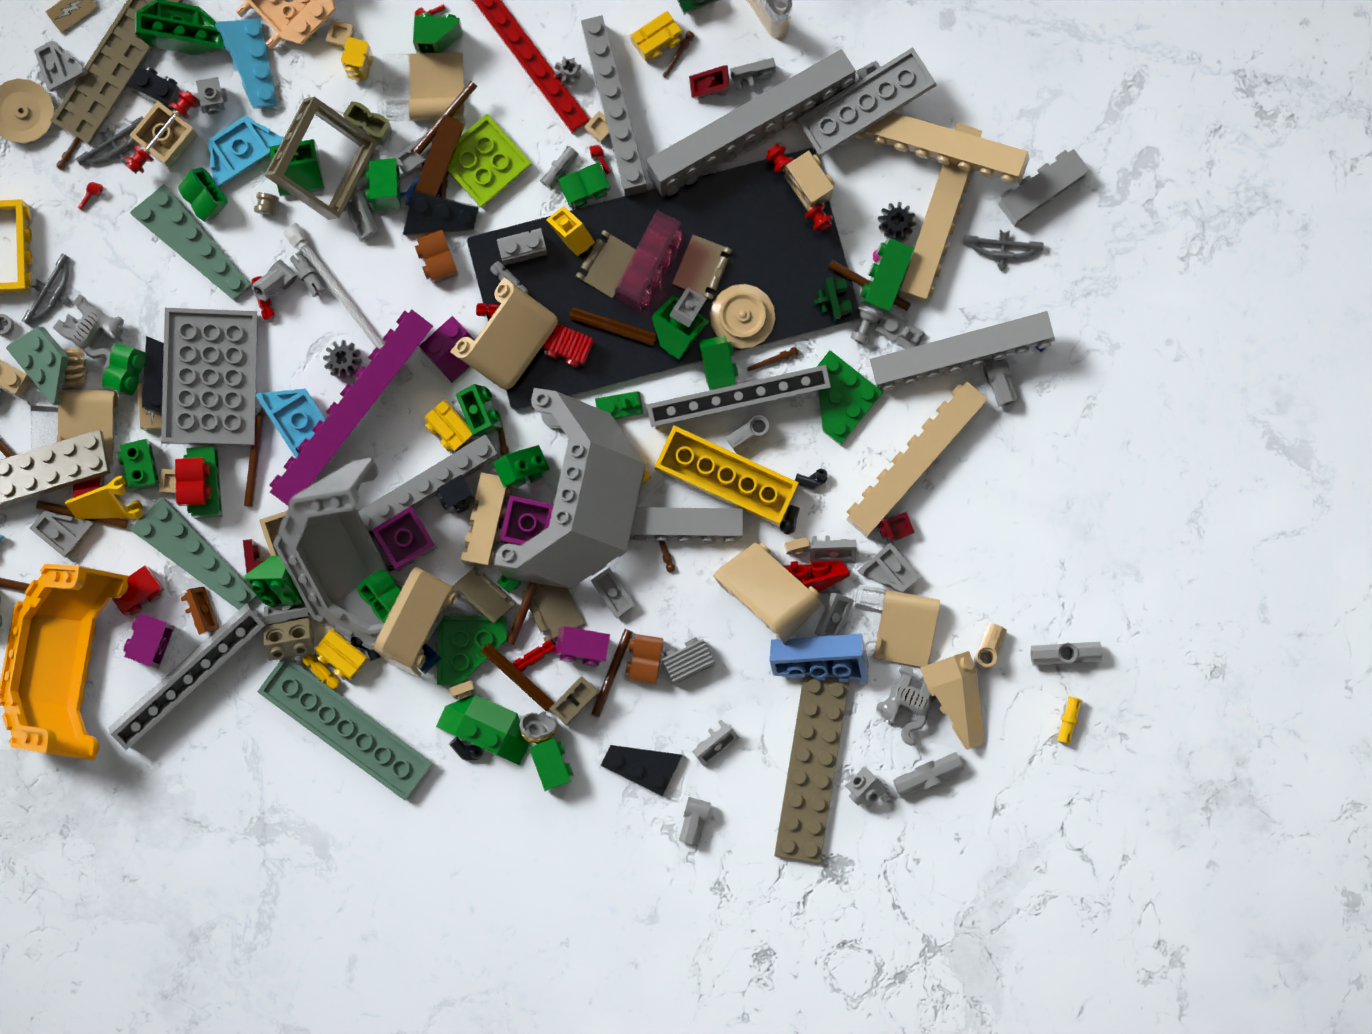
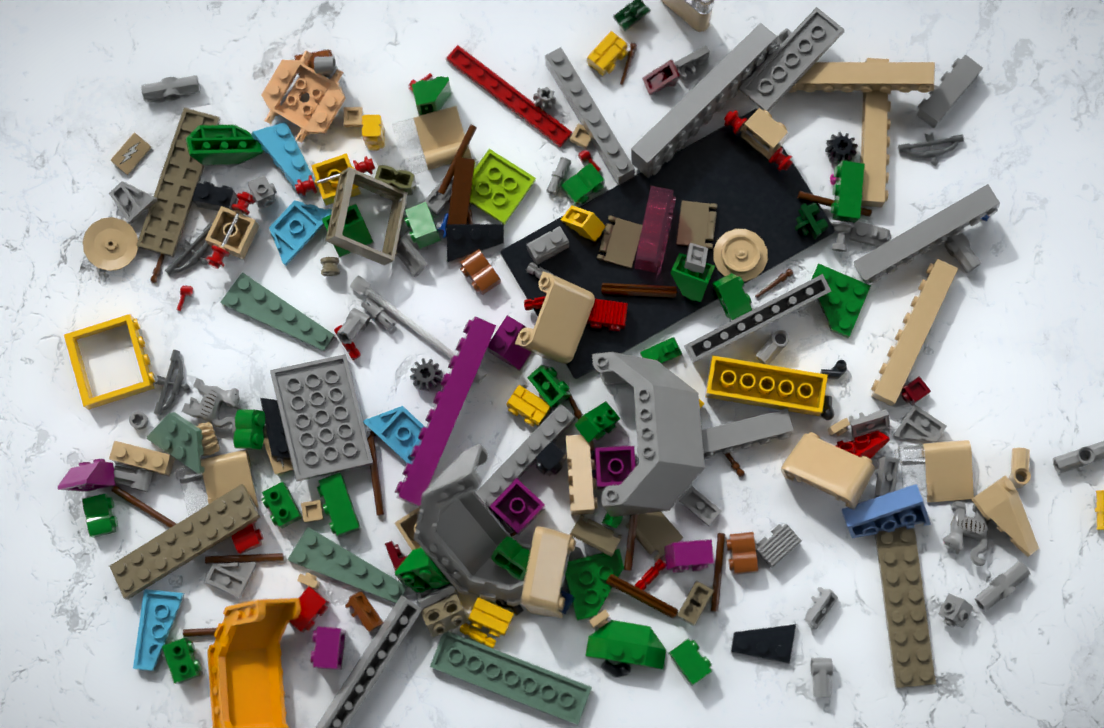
camera: 10 degrees left, 5 degrees down
yellow flag [66,476,144,519] -> none
red brick [175,458,211,506] -> none
green brick [178,167,228,222] -> none
light grey hair [519,711,557,744] -> none
none -> yellow brick [295,153,375,206]
none -> tan plate [297,572,321,590]

